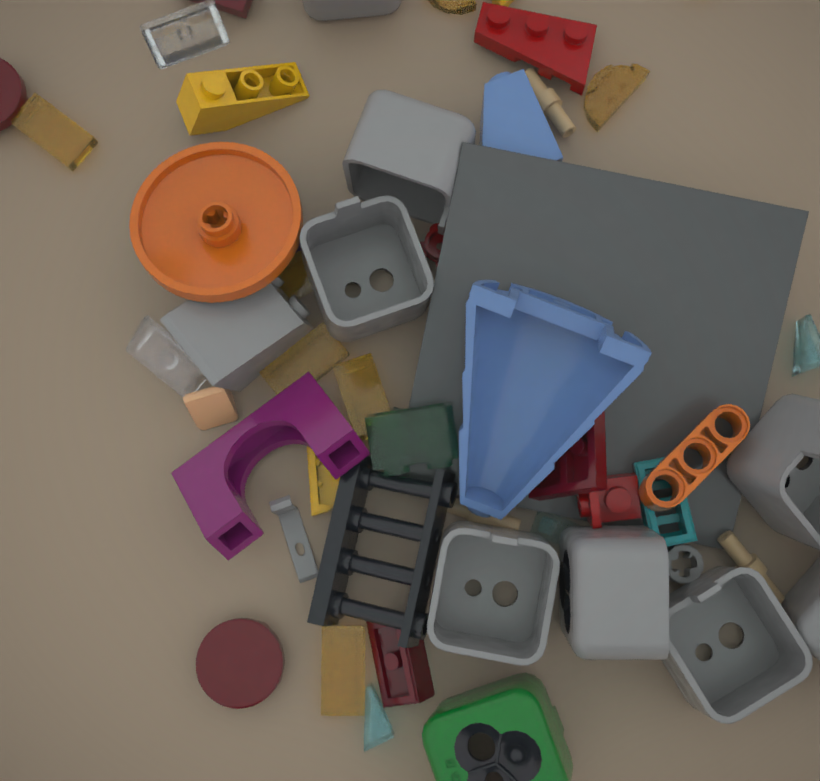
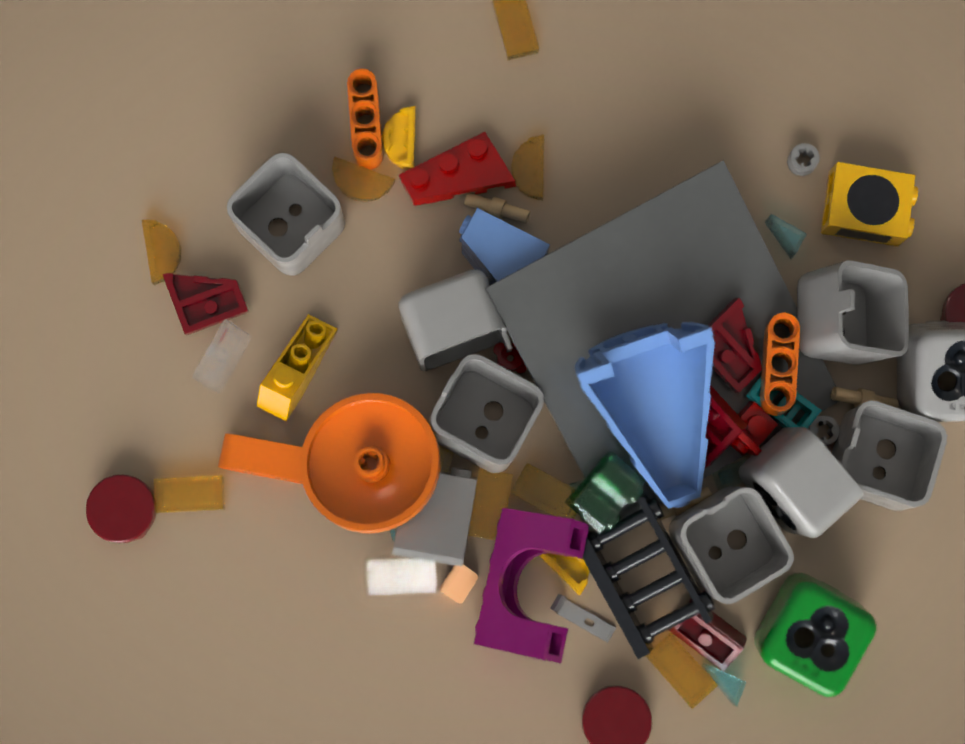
camera: 50 degrees left, 0 degrees up
none -> orange beam [218,433,303,484]
none -> dark red wing [707,298,763,393]

